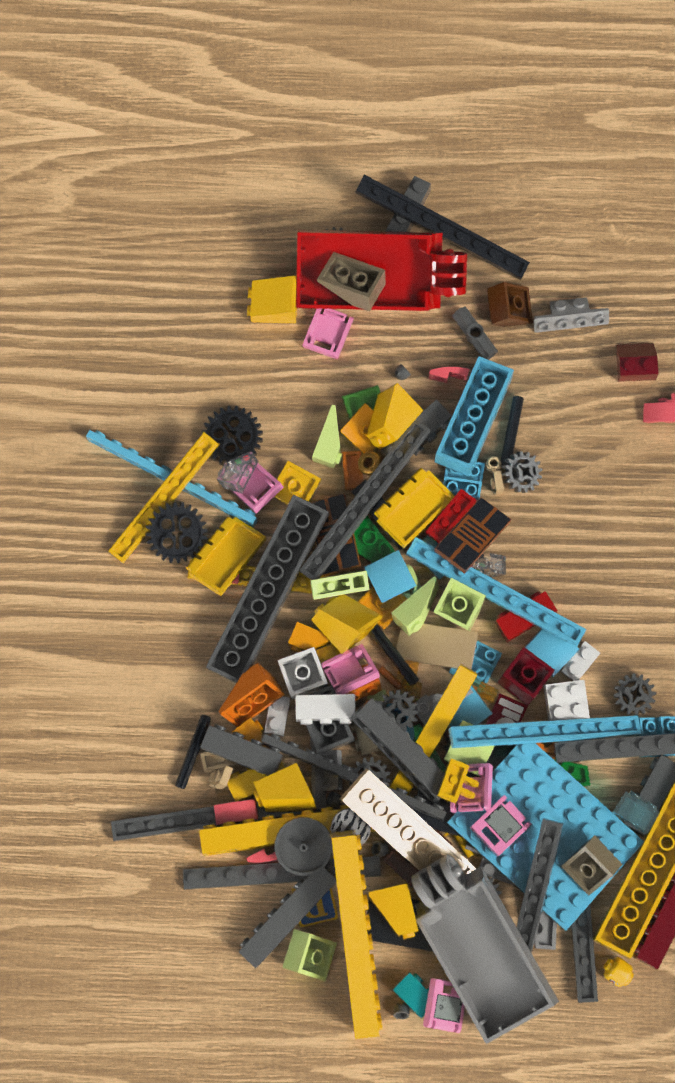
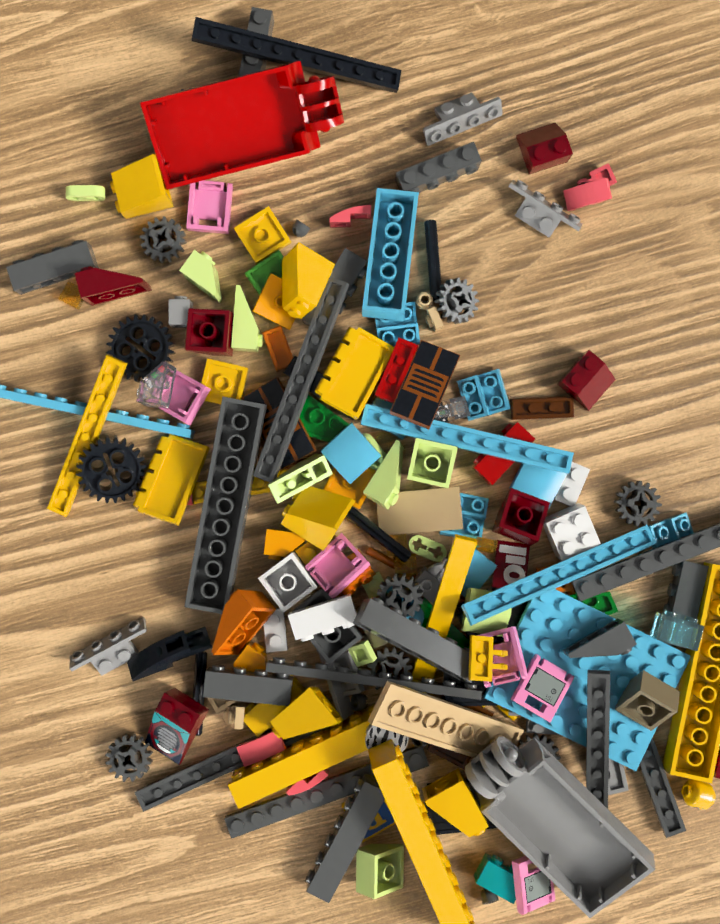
camera: 25 degrees left, 10 degrees up
dark grey piece [275,817,333,876] -> none
dark tan slope [317,252,386,312] -> none
pearl gold head [358,451,384,477] -> none
dark grey piece [452,306,498,360] -> none
reddish brown slope [487,282,533,327] -> none
none -> dark grey brick [6,240,99,295]
none -> clear yellow tile [58,281,84,310]
none -> yellowish green beam [66,185,105,201]
none -> light grey bracket [69,617,147,675]
none -> dark red slope [75,266,152,306]
none -> dark grey gear [105,734,153,782]
none -> black slope [127,627,213,682]
none -> dark grey gear [140,216,187,263]
none -> dark red slope [145,688,209,765]
none -> light grey brick [169,296,193,328]
none -> yellowish green slope [179,250,222,303]
none -> dark red slope [185,308,234,357]
none -> yellow plate [234,206,291,265]
none -> yellowish green plate [348,640,377,667]
none -> dark grey brick [395,142,482,194]
none -> yellowish green beam [408,535,447,562]
none -> medium azure slope [457,369,511,421]
none -> light grey bracket [508,180,582,238]
none -> reddish brown tile [510,397,574,420]
none -> dark red slope [557,350,616,411]
none -> dark grey slope [562,618,637,658]

